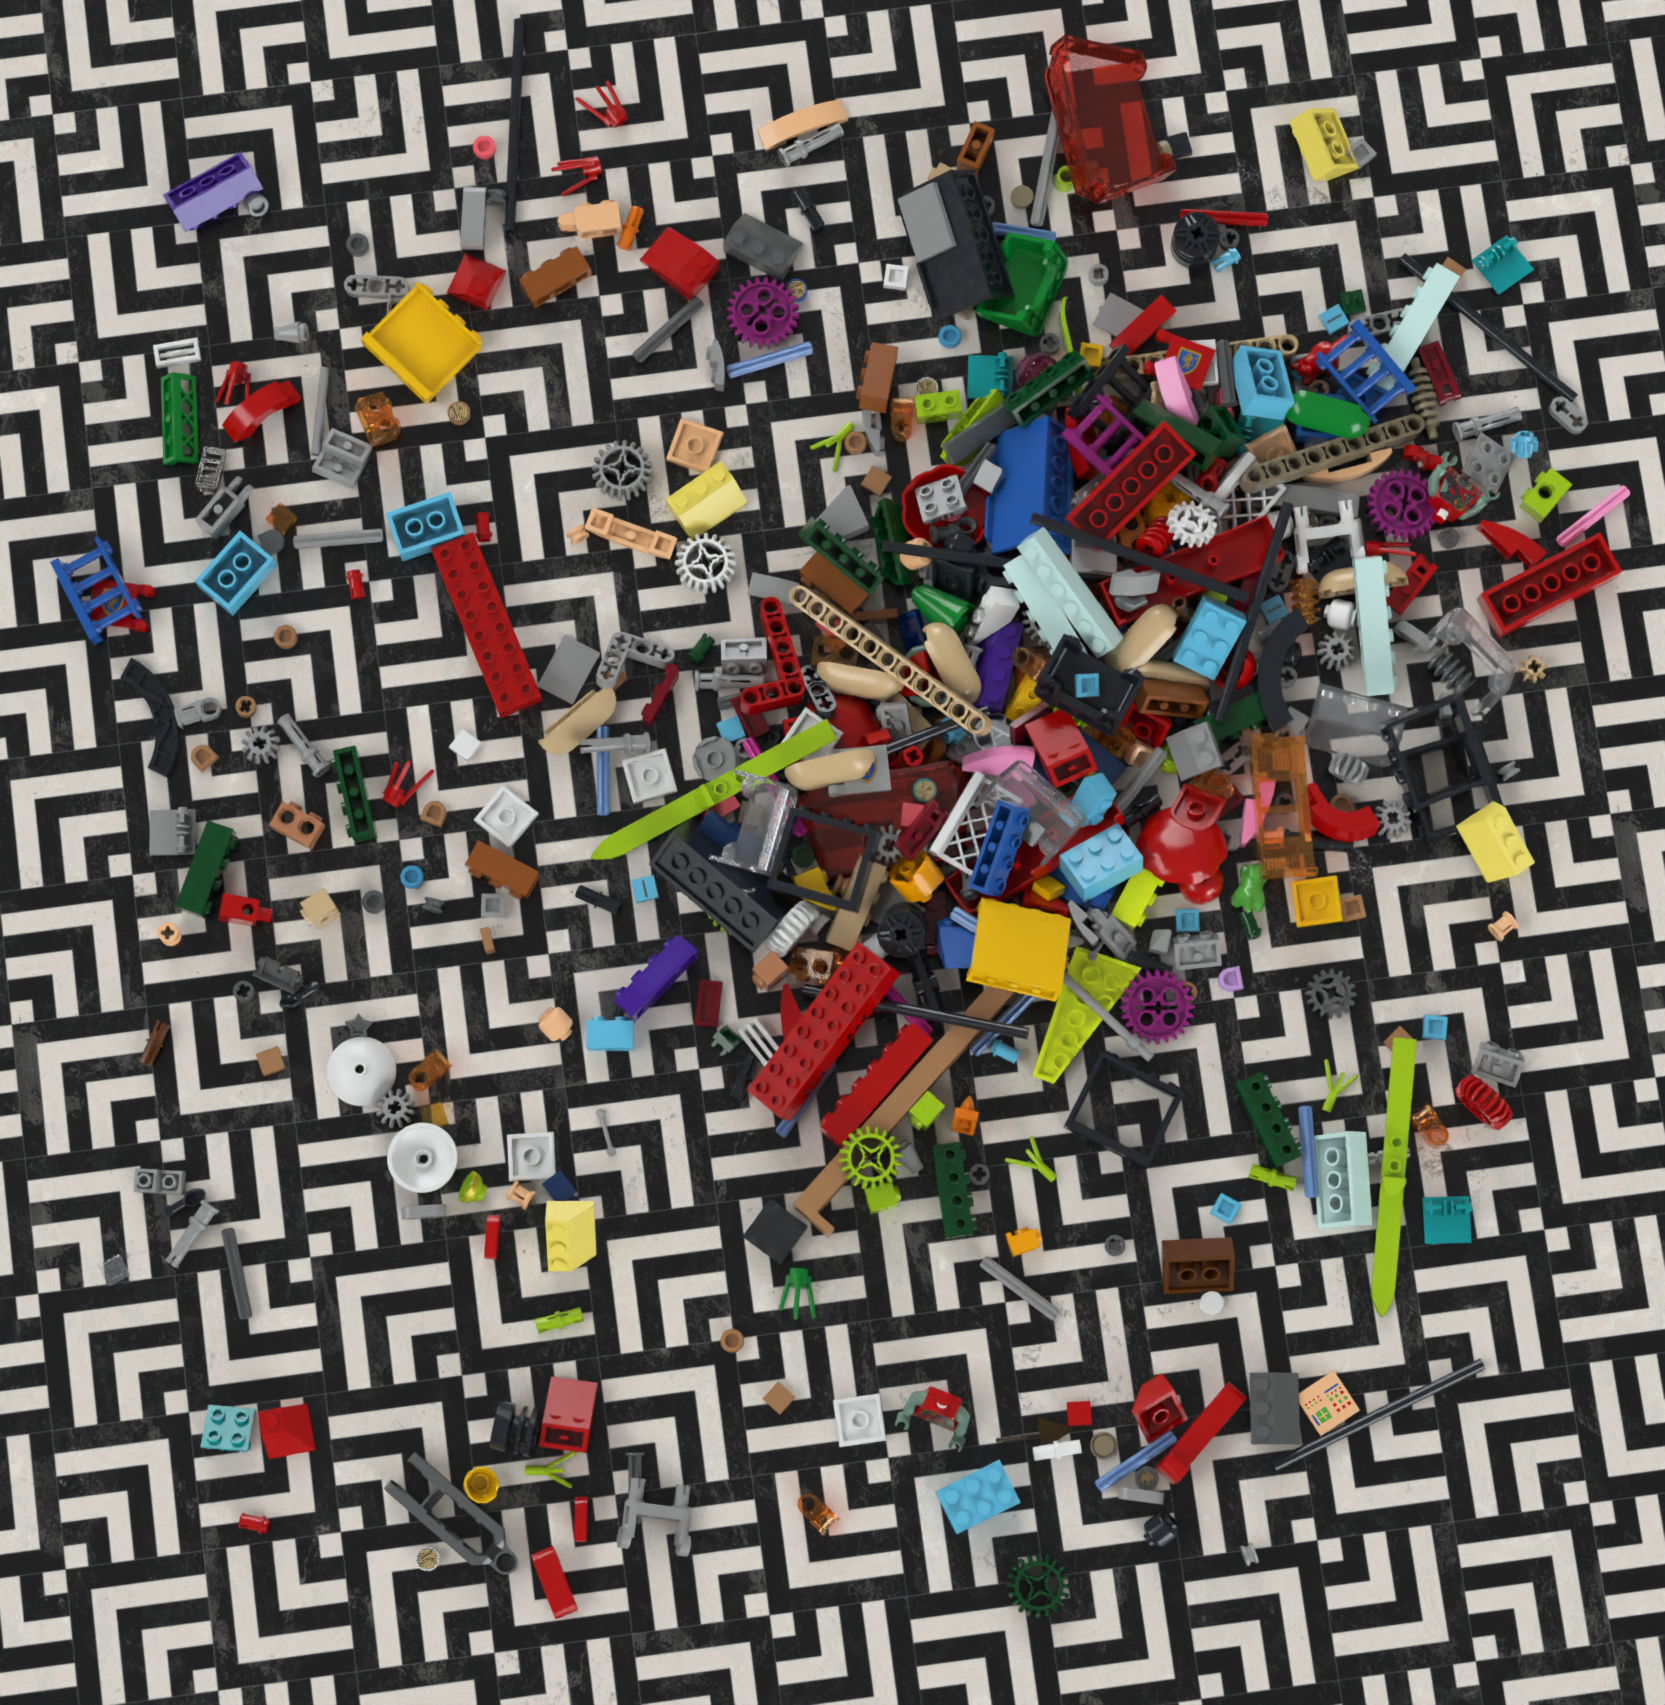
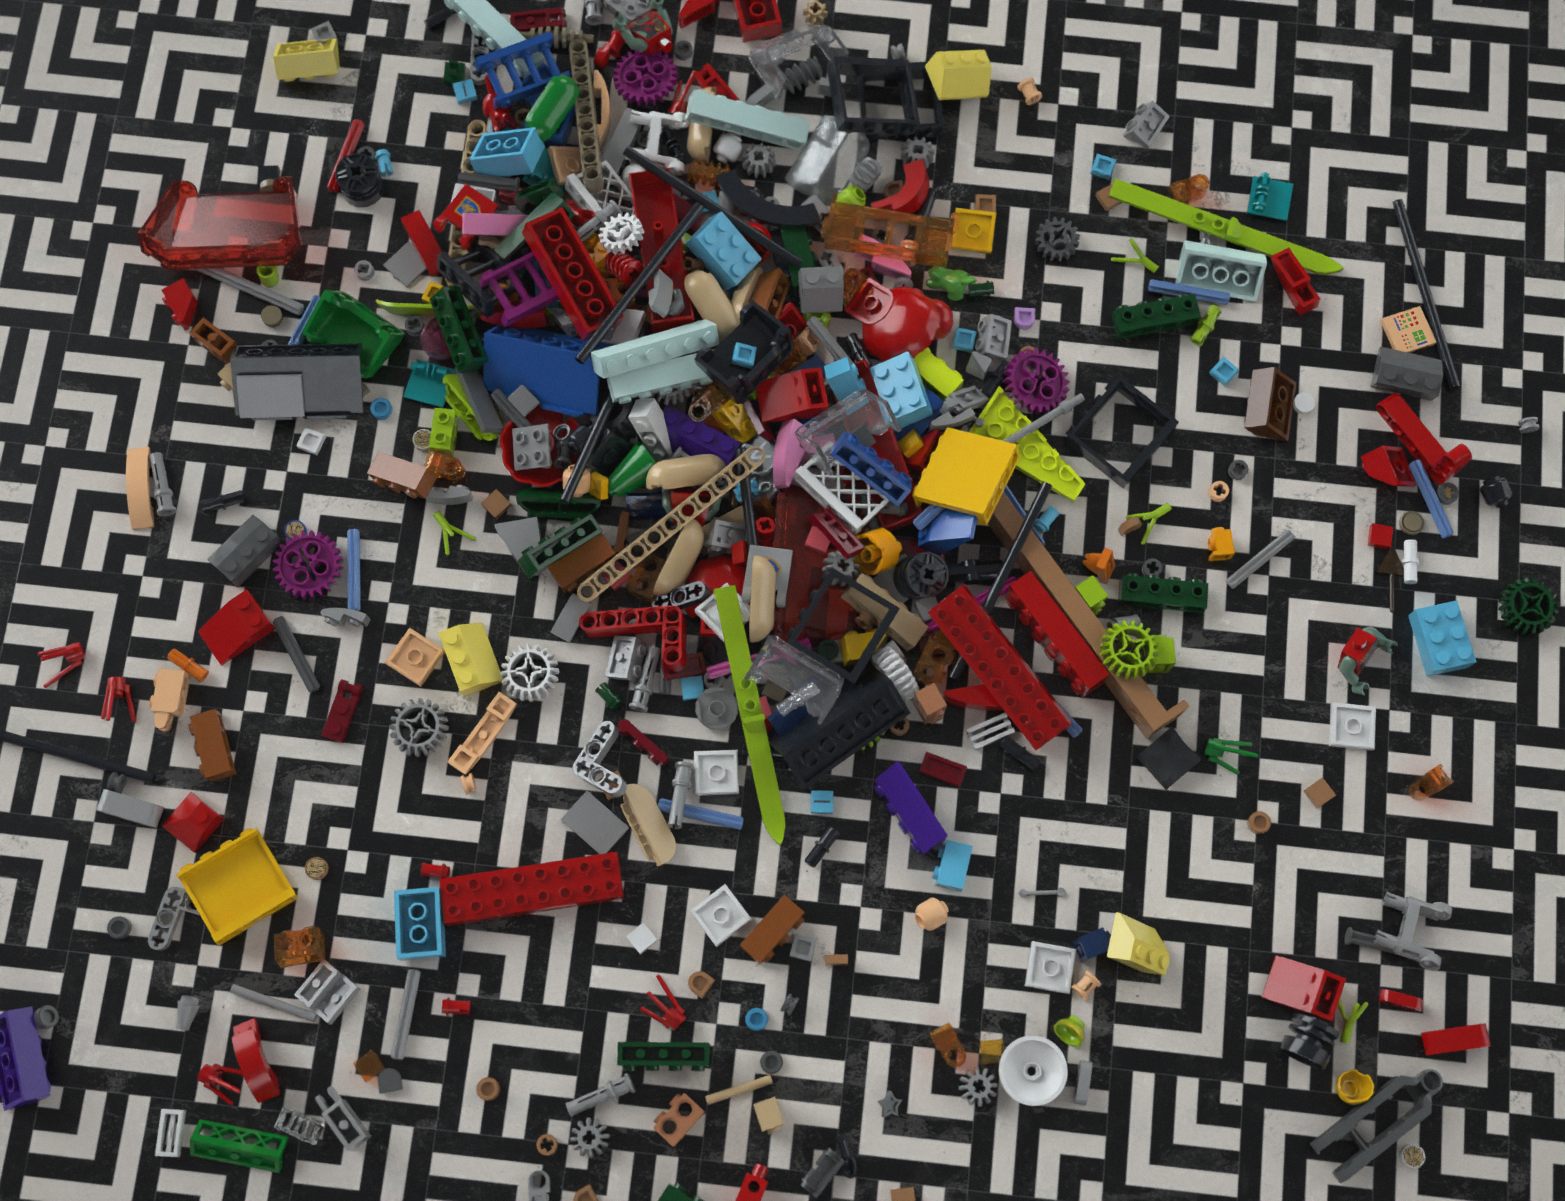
camera: 75 degrees left, 5 degrees down
medium azure brick [195,531,278,616] -> none
white dish [327,1037,397,1106] -> none
coral tile [473,136,496,159] -> none
red beam [484,1215,500,1260] -> none
lime pin [535,1307,584,1334] -> none
dark green tile [711,1025,743,1056] -> none
medium nougat tile [844,431,867,455] -> none
tile [913,778,937,802] -> none
light grey beam [1118,1487,1164,1505] -> none
red gear [1455,1075,1513,1130] -> none
none -> red slope [161,278,198,331]
none -> dark red plate [321,679,363,743]
none -> yellow tile [589,472,609,500]
none -> tan bar [705,1075,773,1105]
none -> clear pin [776,680,820,717]
none -> lime head [835,185,866,216]
none -> medium nougat bush [890,717,909,736]
none -> medium nougat tile [1118,517,1142,536]
none -> light nougat bush [1208,481,1229,502]
none -> red slope [1271,248,1320,316]

